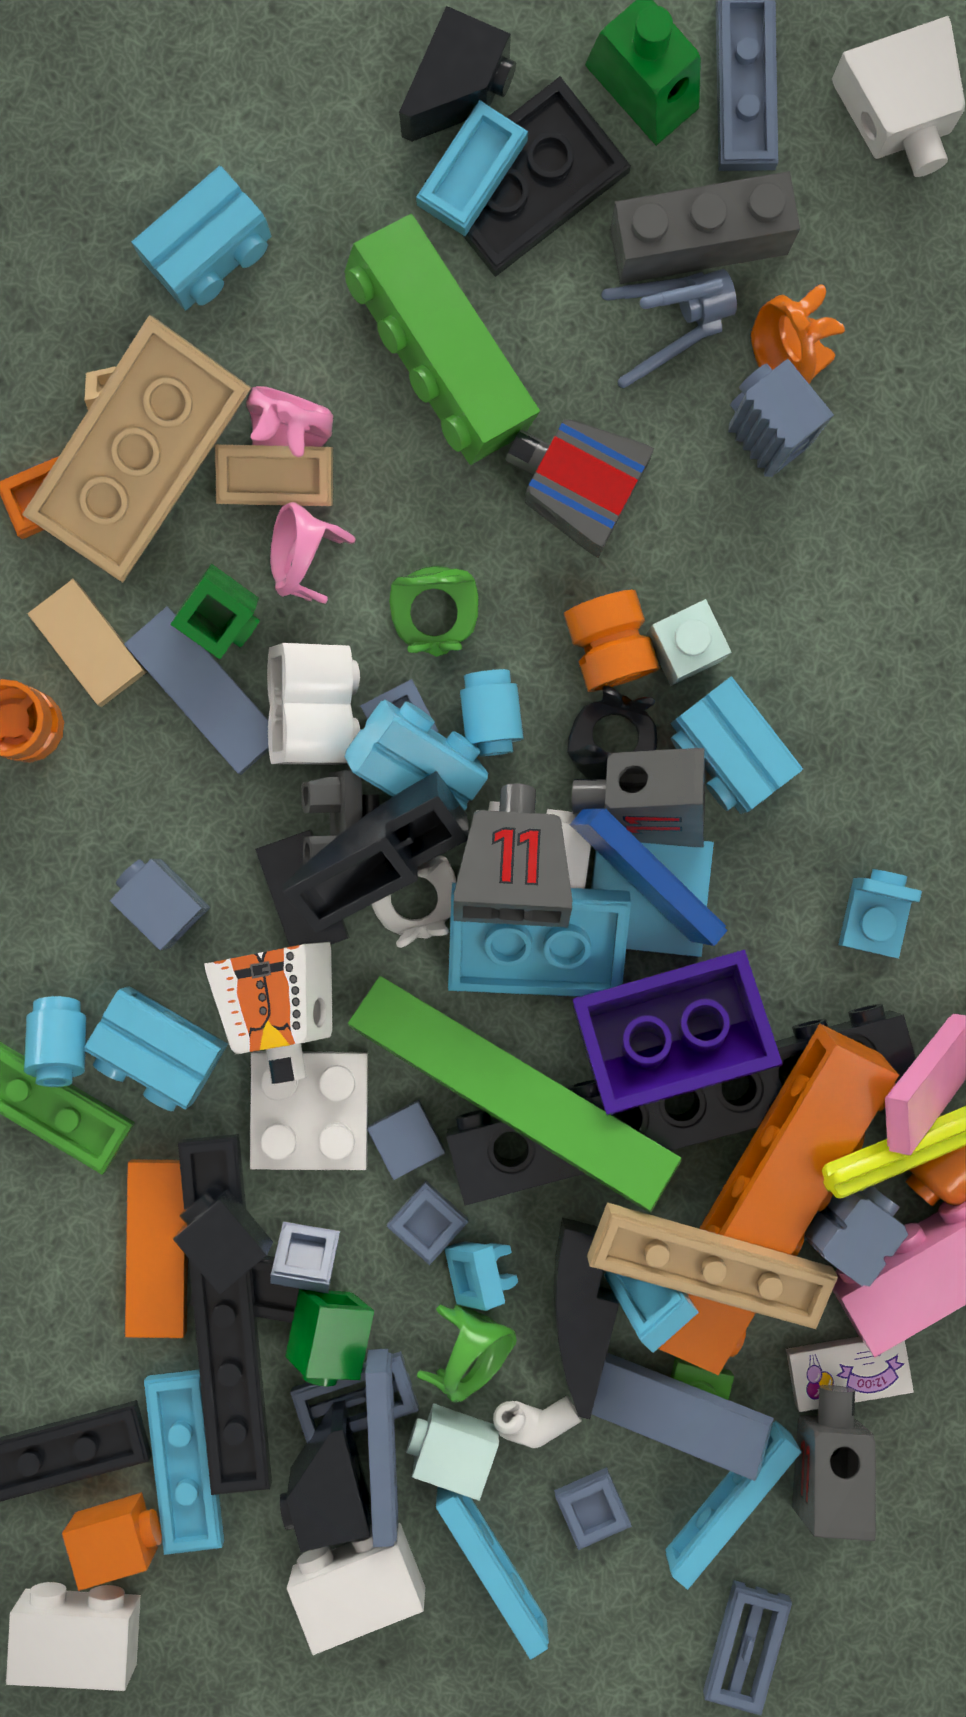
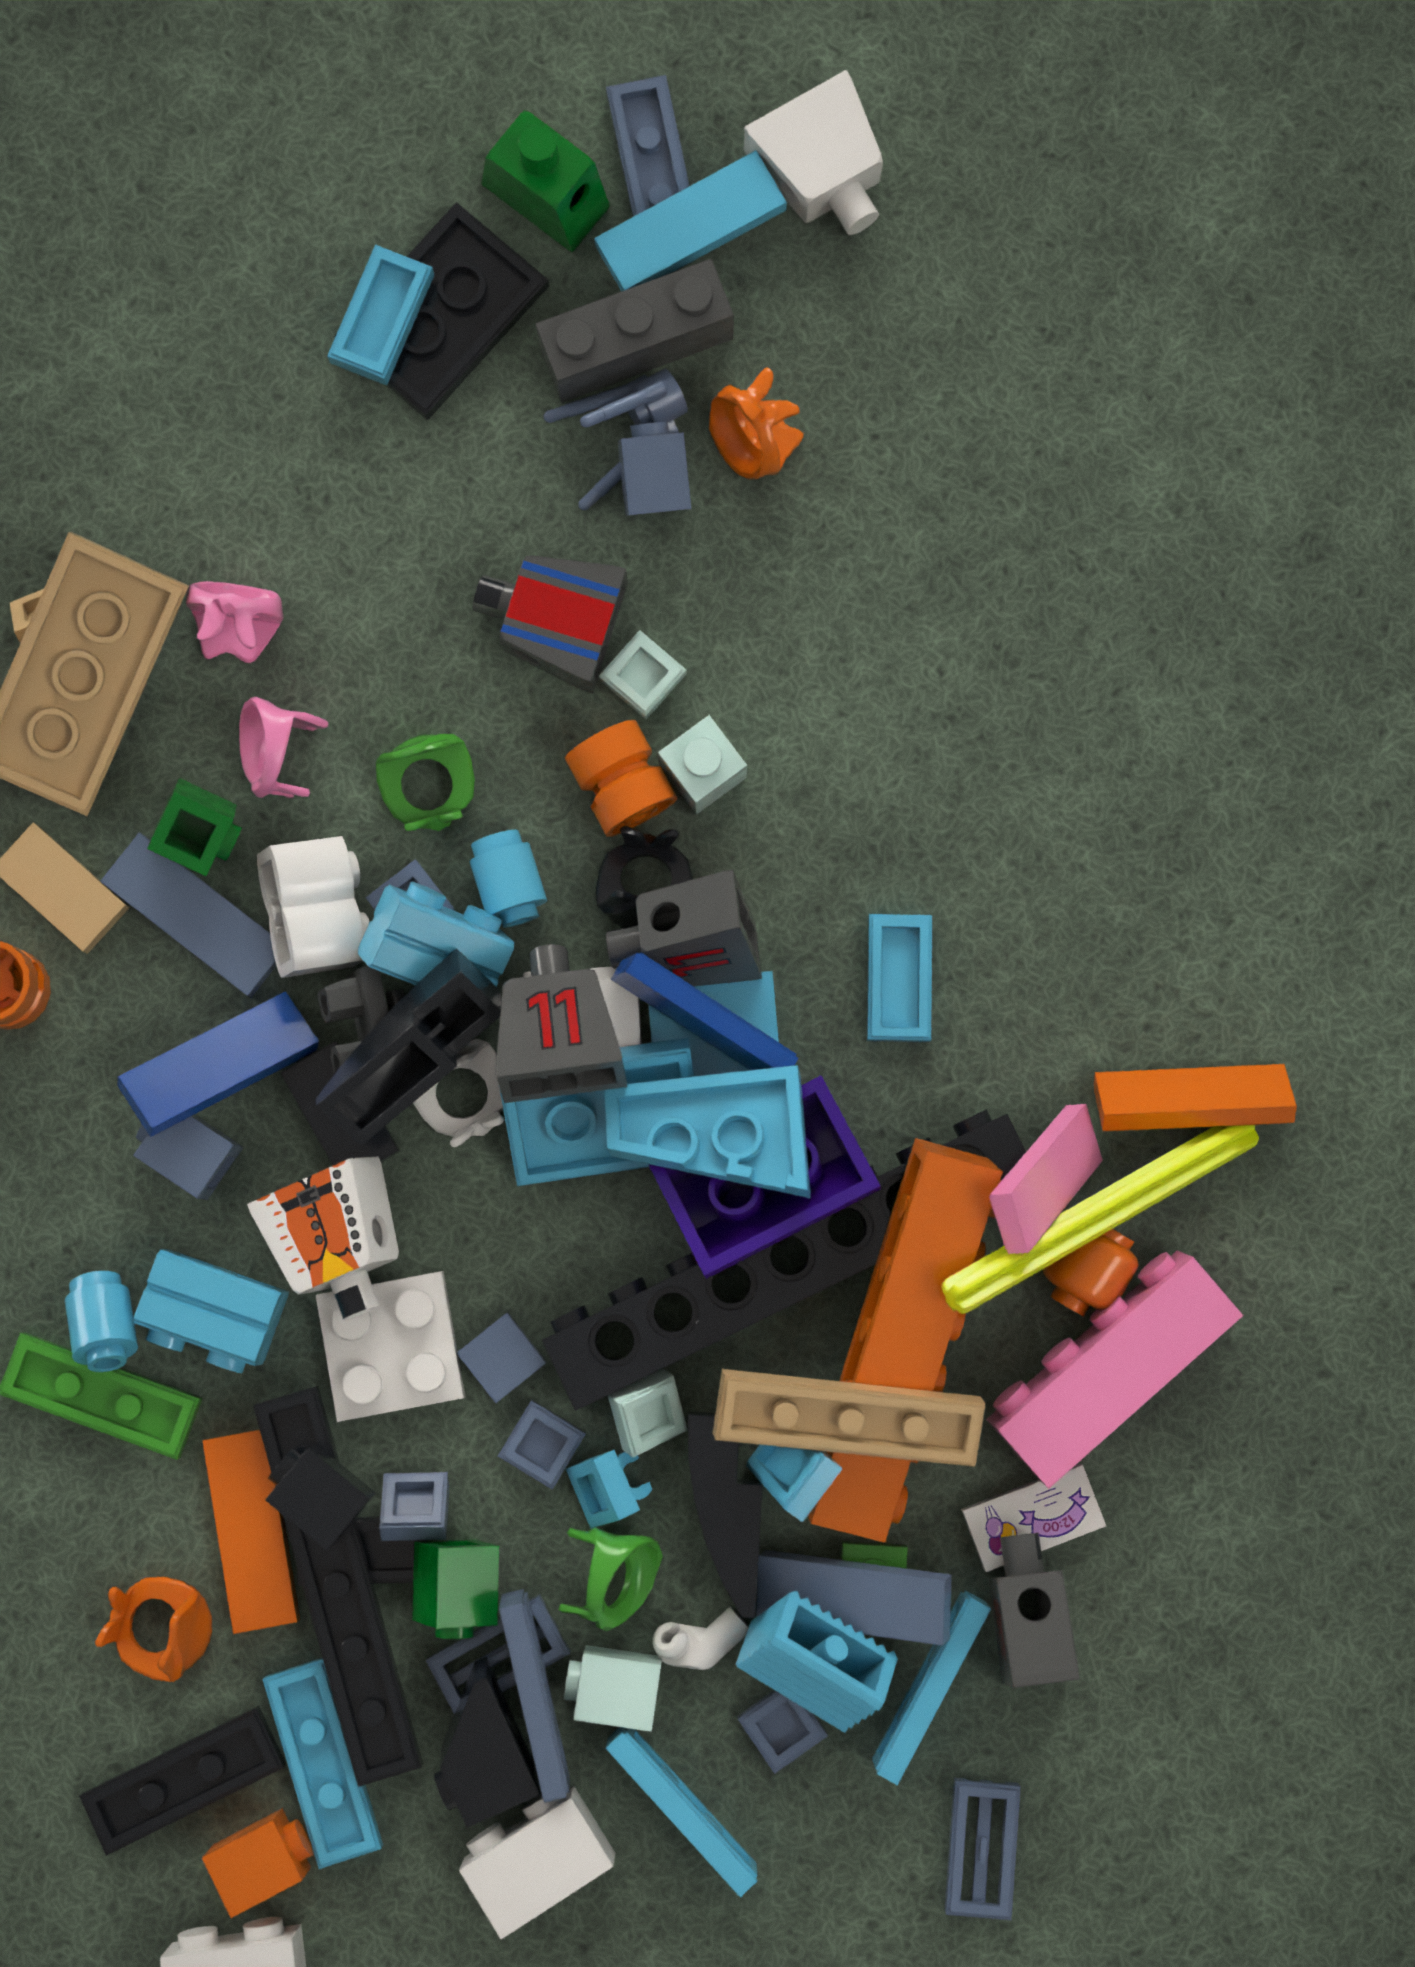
camera: 10 degrees left, 5 degrees down
medium azure brick [131,166,272,311] -> none
tan tile [215,444,333,506] -> none
bright green brick [344,213,540,465] -> none
bright green tile [348,976,682,1213] -> none
black slope [399,6,516,142] -> none
medium azure brick [670,676,803,814] -> none
sand blue brick [728,359,834,477] -> none
sand blue brick [804,1186,908,1287] -> none
medium azure bracket [838,869,922,959] -> none
none -> orange piece [95,1577,212,1683]
none -> blue tile [117,991,319,1137]
none -> medium azure tile [594,150,787,292]
none -> light aqua tile [599,630,687,719]
none -> medium azure wing [604,1065,811,1198]
none -> light aqua tile [608,1368,688,1458]
none -> sand blue brick [618,422,691,516]
none -> medium azure brick [736,1591,898,1733]
none -> medium azure tile [867,914,932,1042]

